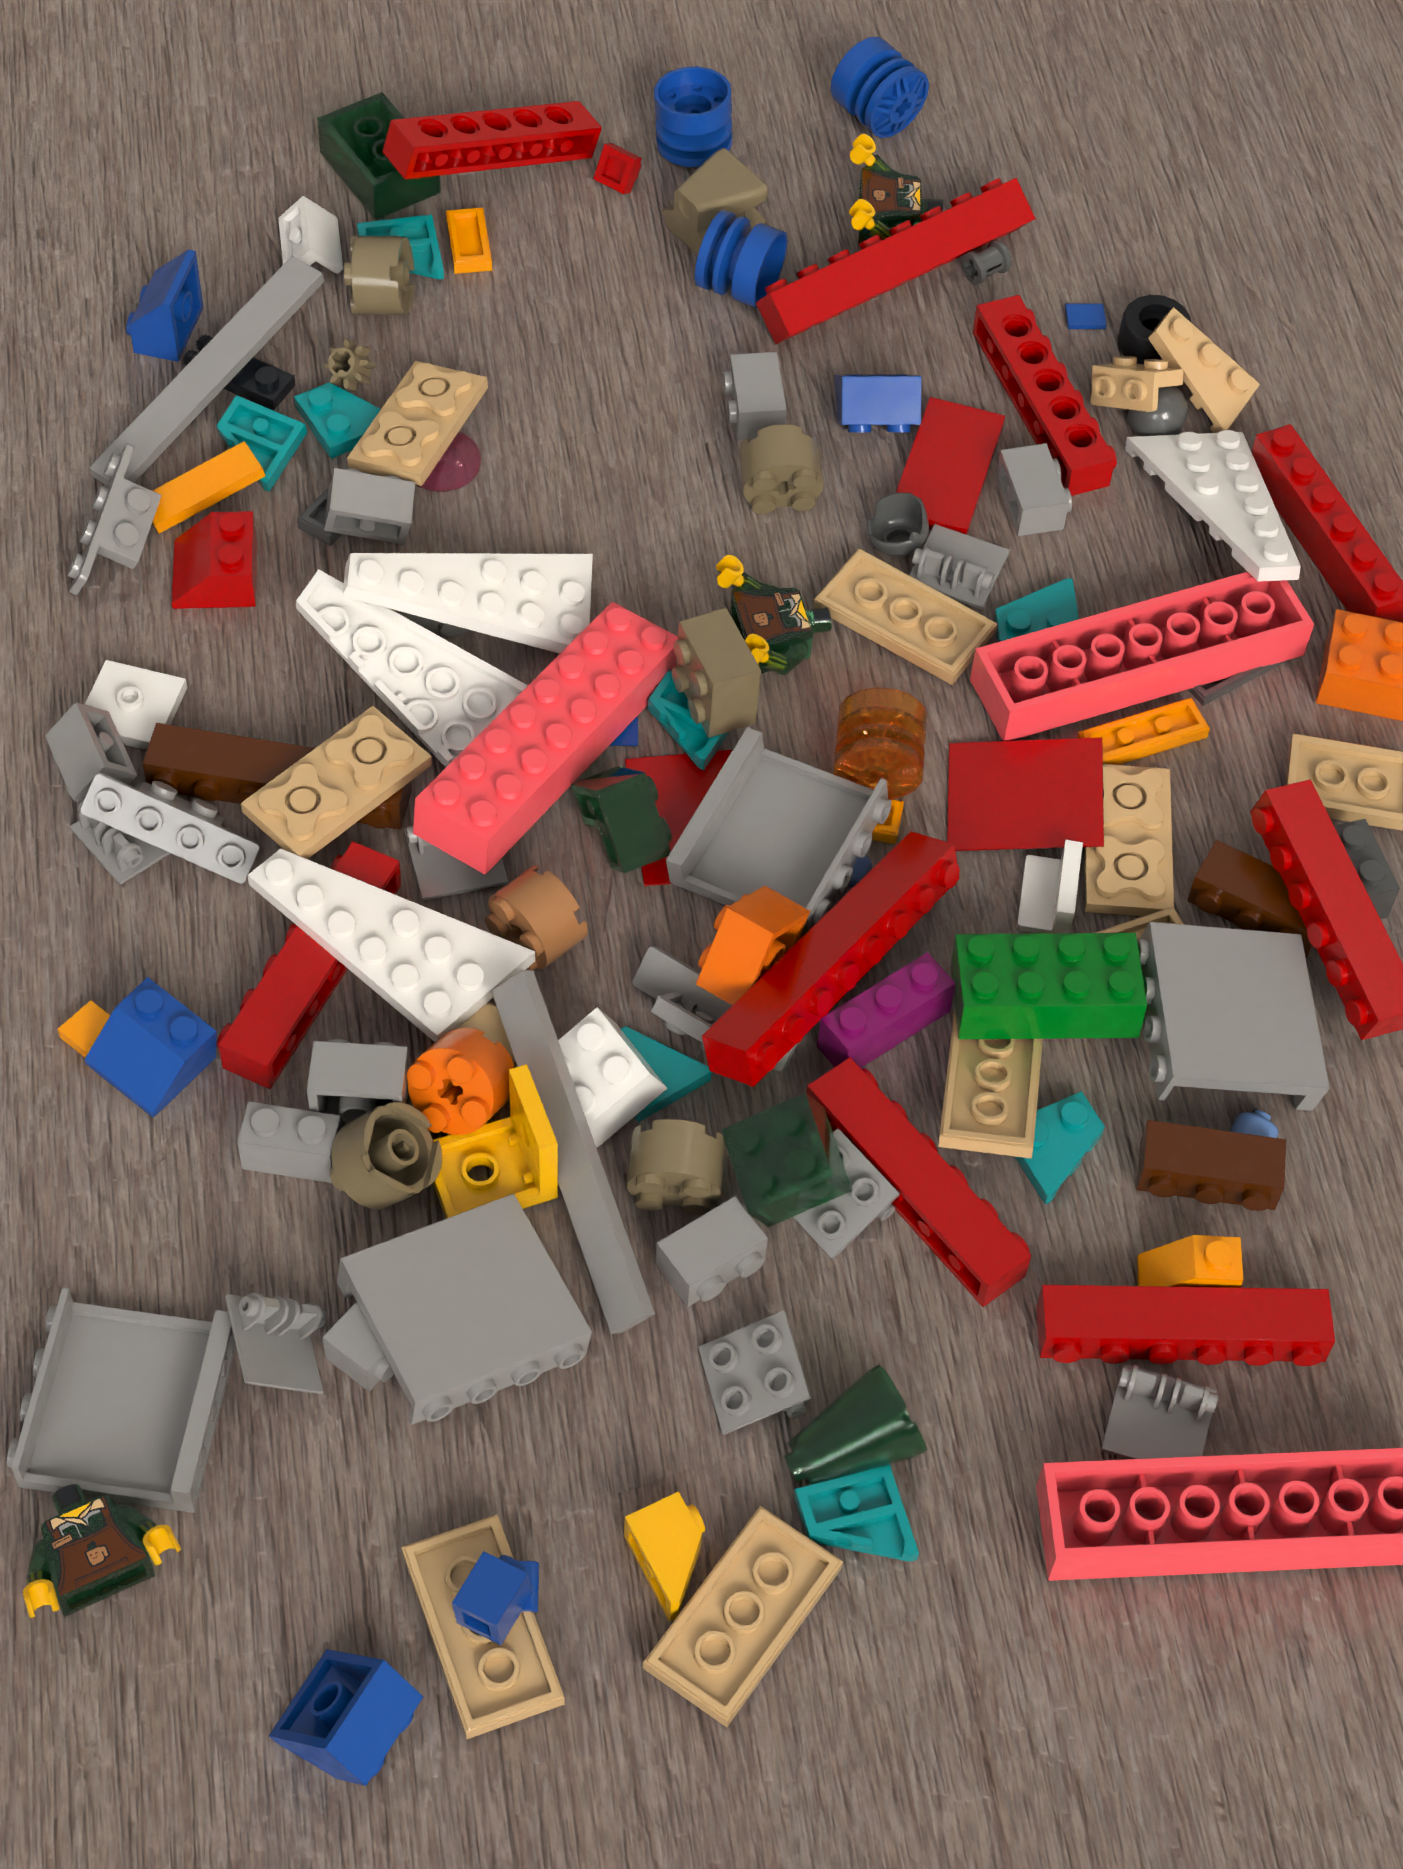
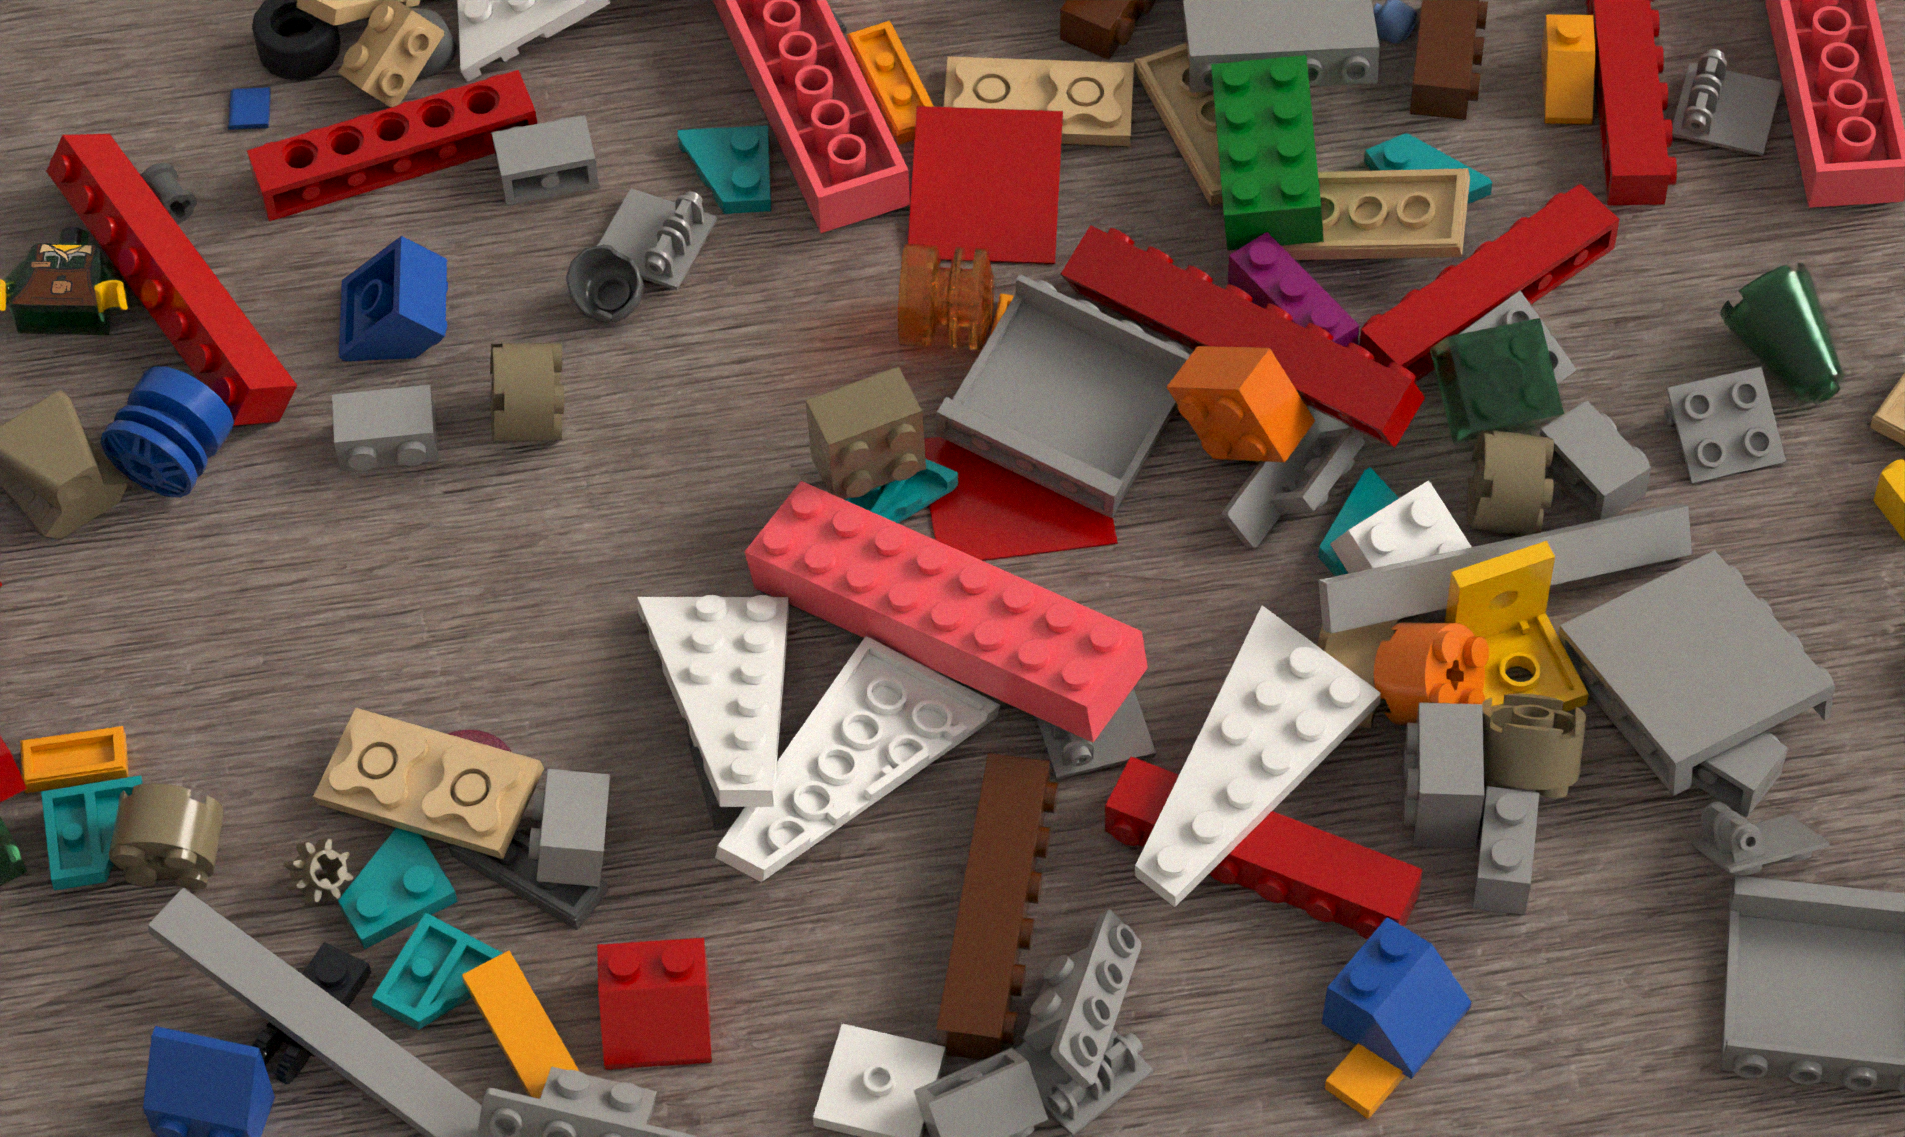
camera: 85 degrees left, 0 degrees up
tan piece [241,706,432,859] -> none
white panel [278,196,343,274] -> none
medium nougat brick [485,865,588,970] -> none
clear green brick [571,766,672,873] -> none
torso [716,555,832,675] -> none
teal wing [794,1464,919,1562] -> none
tan piece [813,548,997,685] -> none
red tile [896,397,1006,535] -> none
white panel [1016,840,1083,933] -> none

